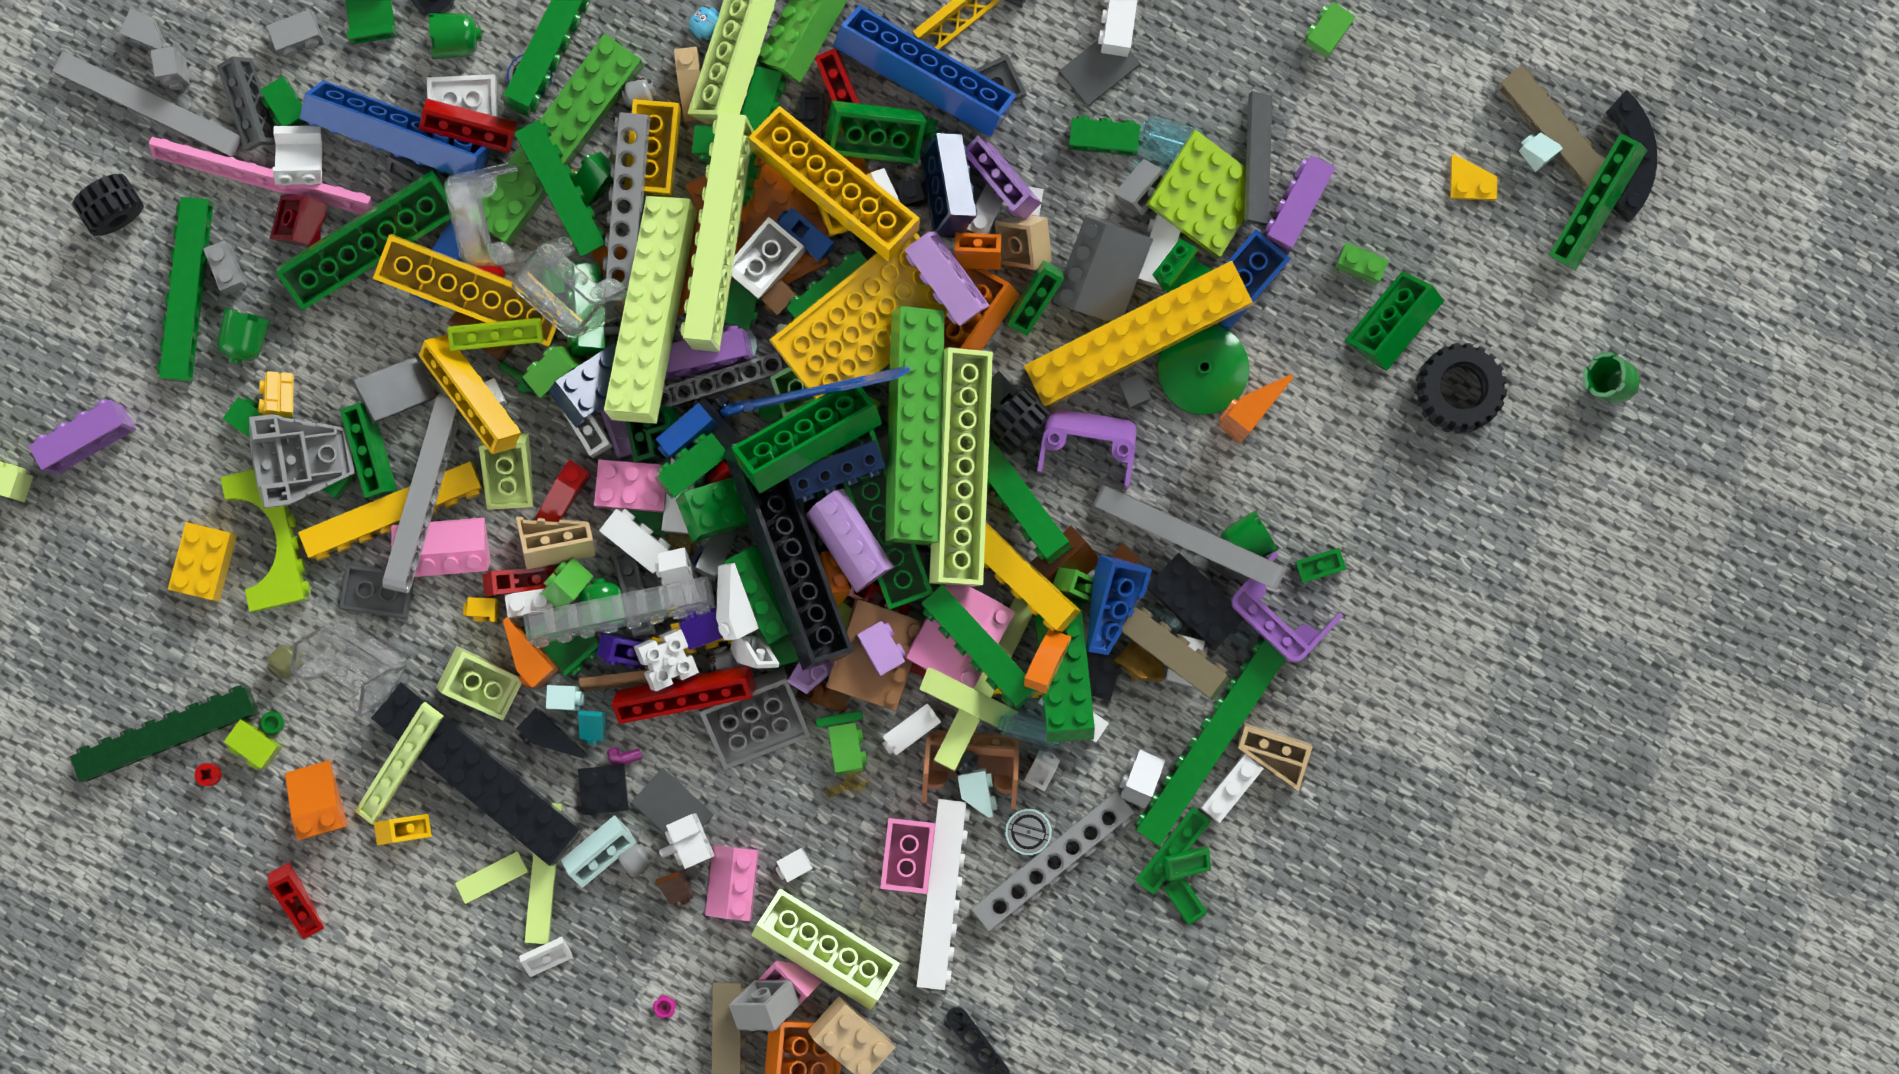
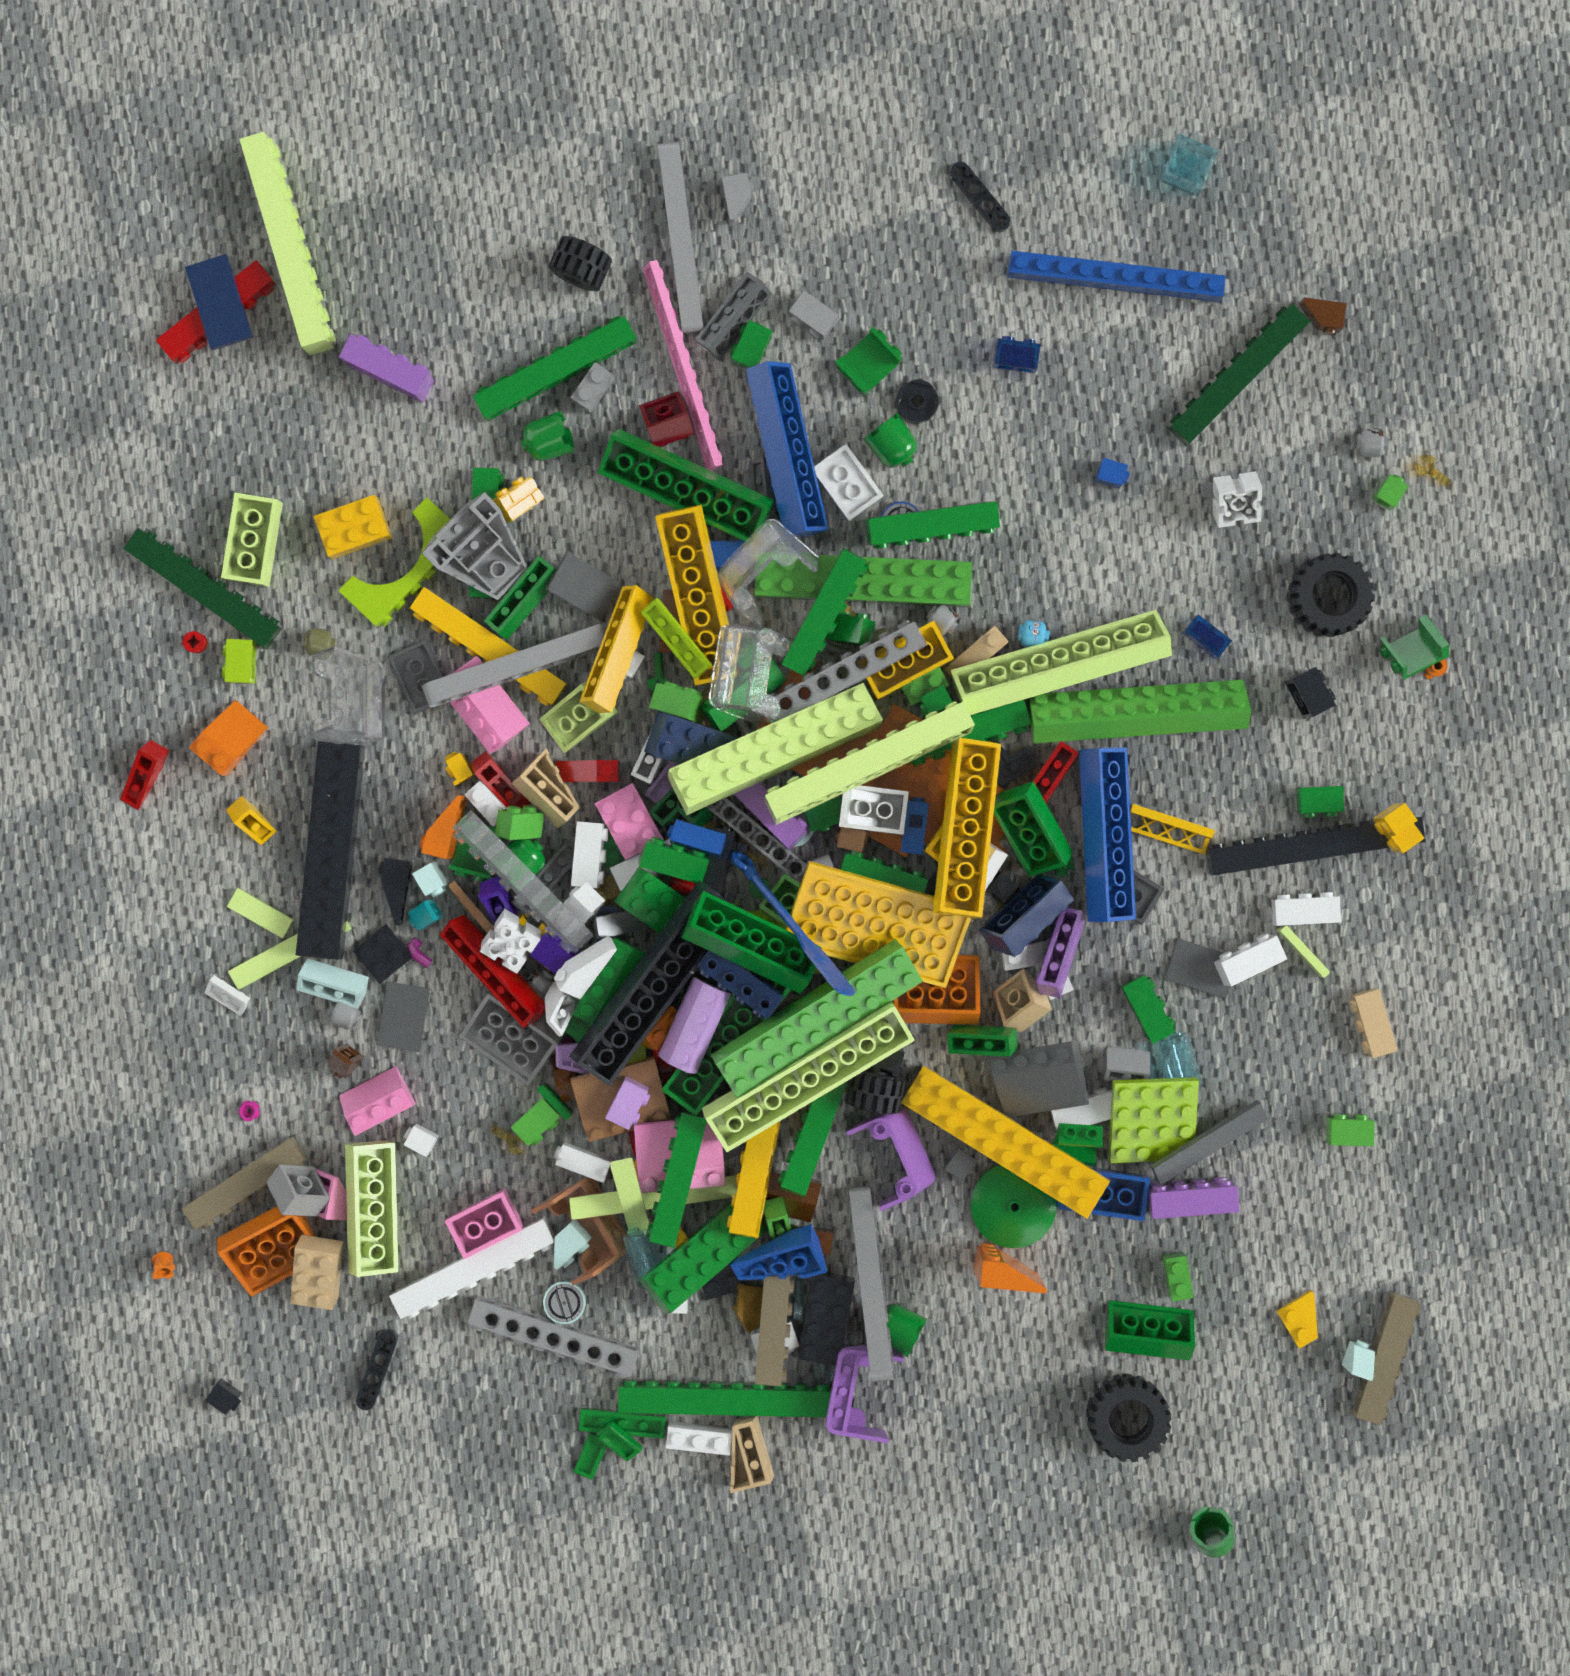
camera: 55 degrees right, 5 degrees up
light grey brick [151,47,190,90] -> none
green tile [260,711,285,735] -> none
white panel [273,126,323,185] -> none
yellowish green tile [354,702,444,825] -> none
red brick [419,98,517,153] -> none
yellowish green slope [436,646,522,720] -> none
white brick [659,813,715,869] -> none
lavender slope [905,231,990,326] -> none
orange brick [954,233,1002,270] -> none
black piece [955,751,979,775] -> none
orange slope [1024,629,1072,694] -> none
white bracket [1024,750,1060,791] -> none
brick [1119,750,1165,808] -> none
green plate [1294,548,1346,584] -> none
green brick [1549,133,1648,271] -> none
black brick [1606,90,1657,222] -> none
none -> yellowish green brick [221,493,283,587]
none -> bright green brick [900,667,950,707]

